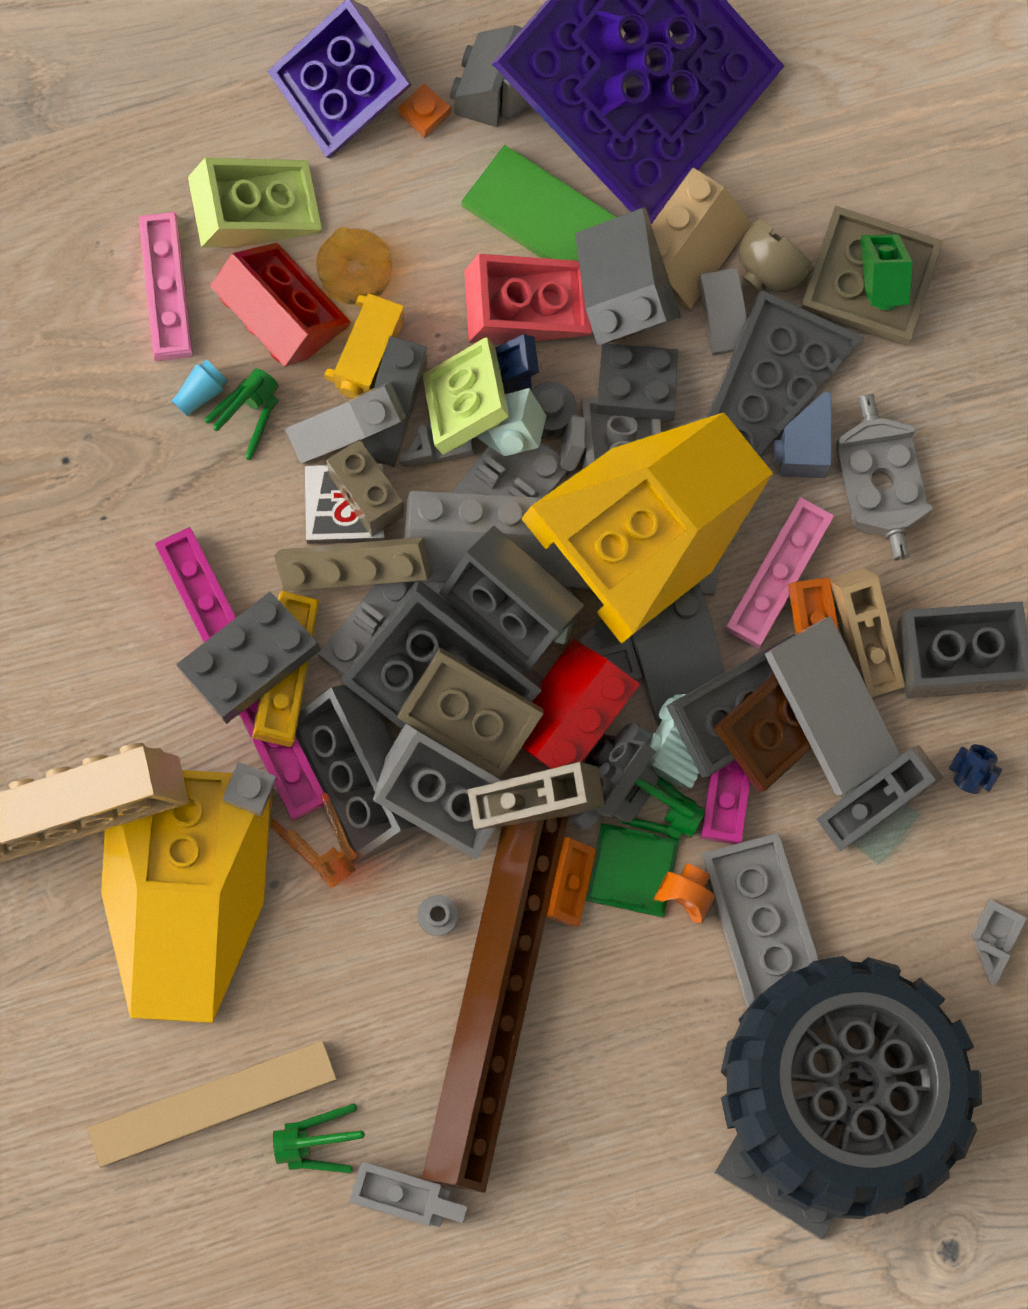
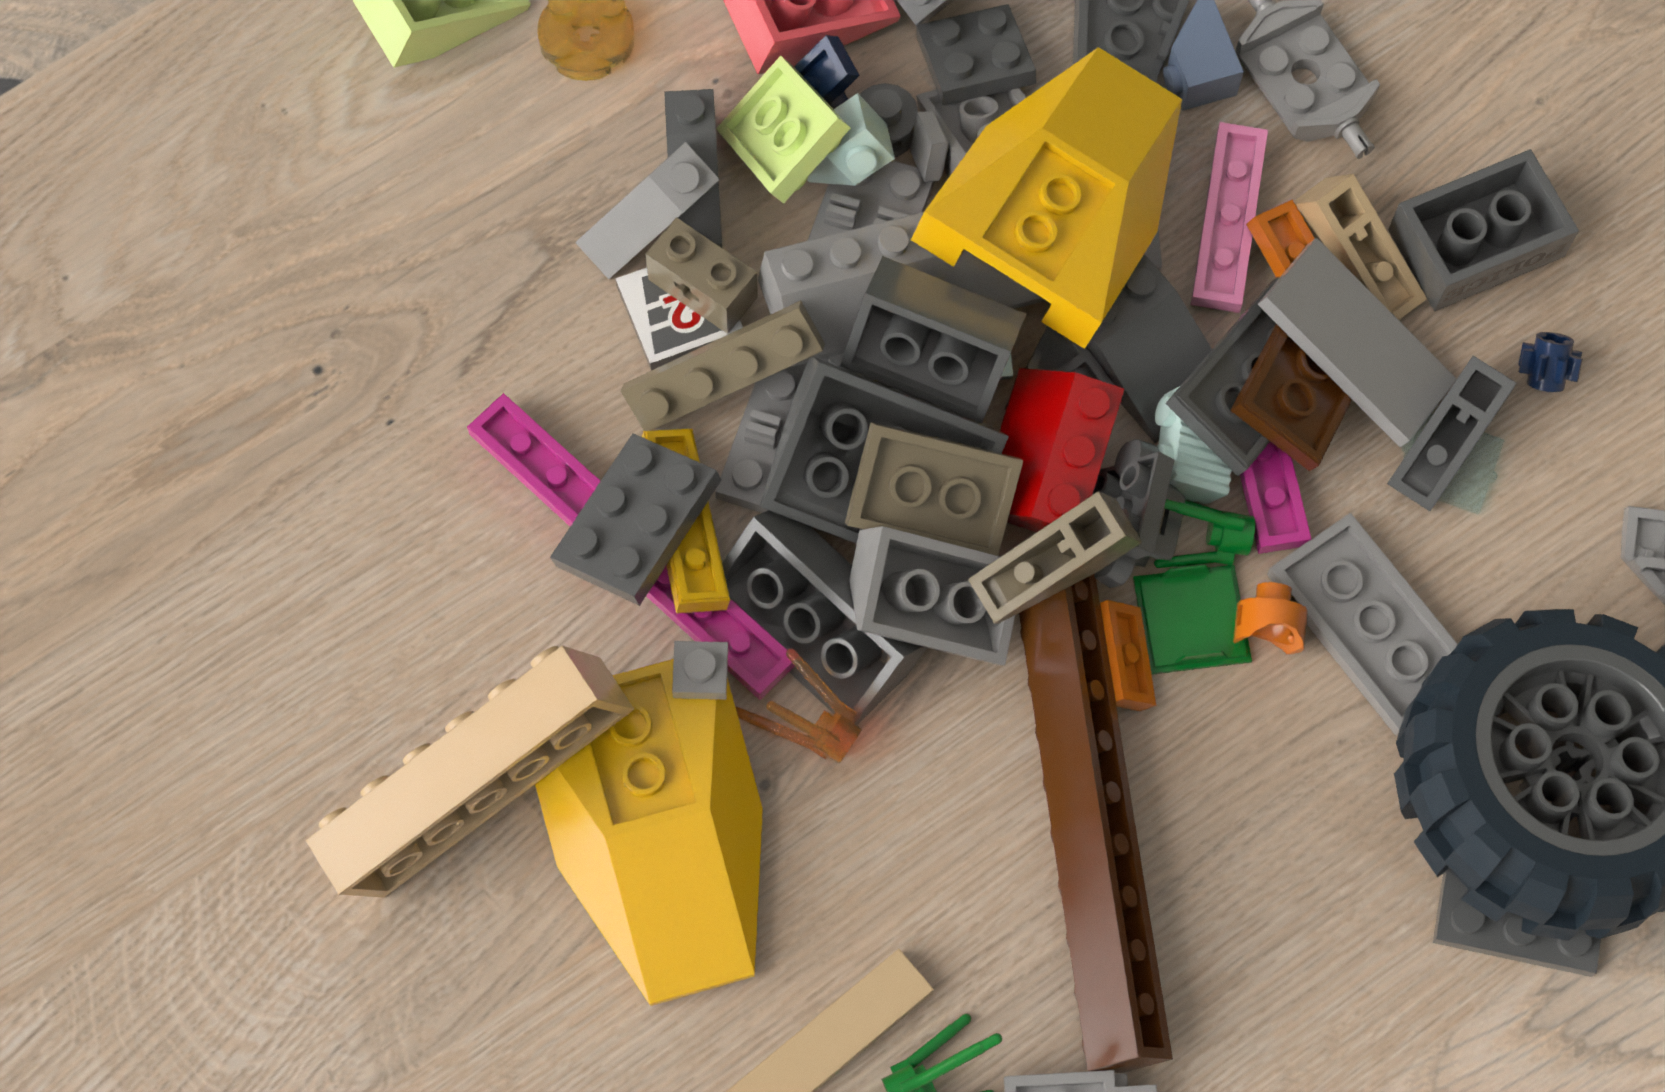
camera: 15 degrees left, 5 degrees down
bright pink tile [139,212,193,361] -> none
medium azure cone [171,359,228,416] -> none
green plant [204,368,279,460] -> none
red slope [210,243,351,367] -> none
yellow brick [324,293,404,398] -> none
light grey slope [399,423,476,466] -> none
light grey plate [418,895,458,936] -> none

